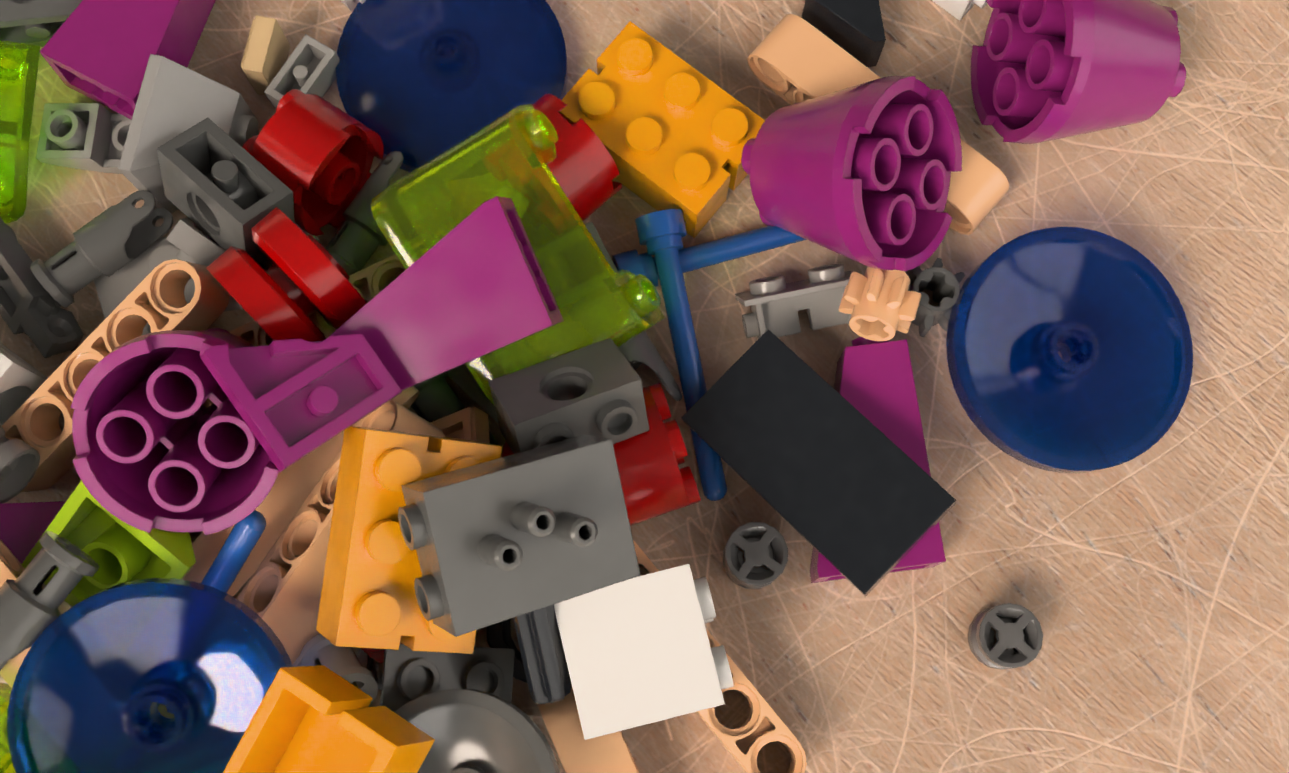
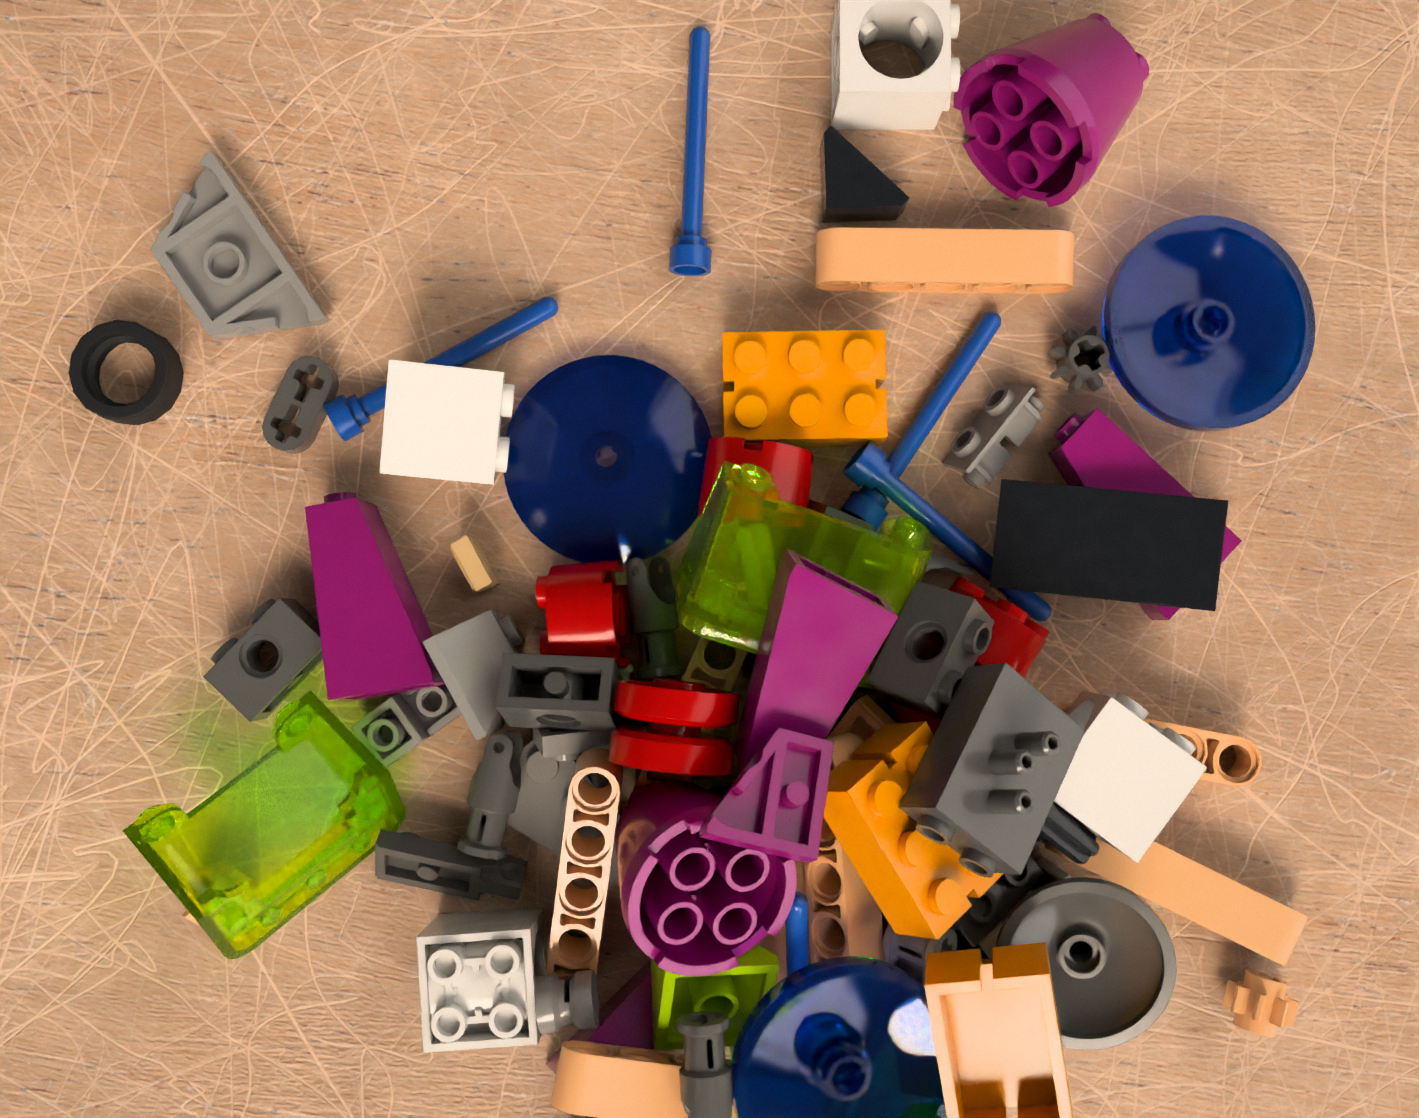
camera: 35 degrees left, 10 degrees up
light grey piece [264,34,343,109] -> none
flat silver wheel [723,522,788,589] -> none
magenta cone [741,76,962,271] -> none
light nougat gear [839,267,922,341] -> none
flat silver wheel [968,603,1043,670] -> none

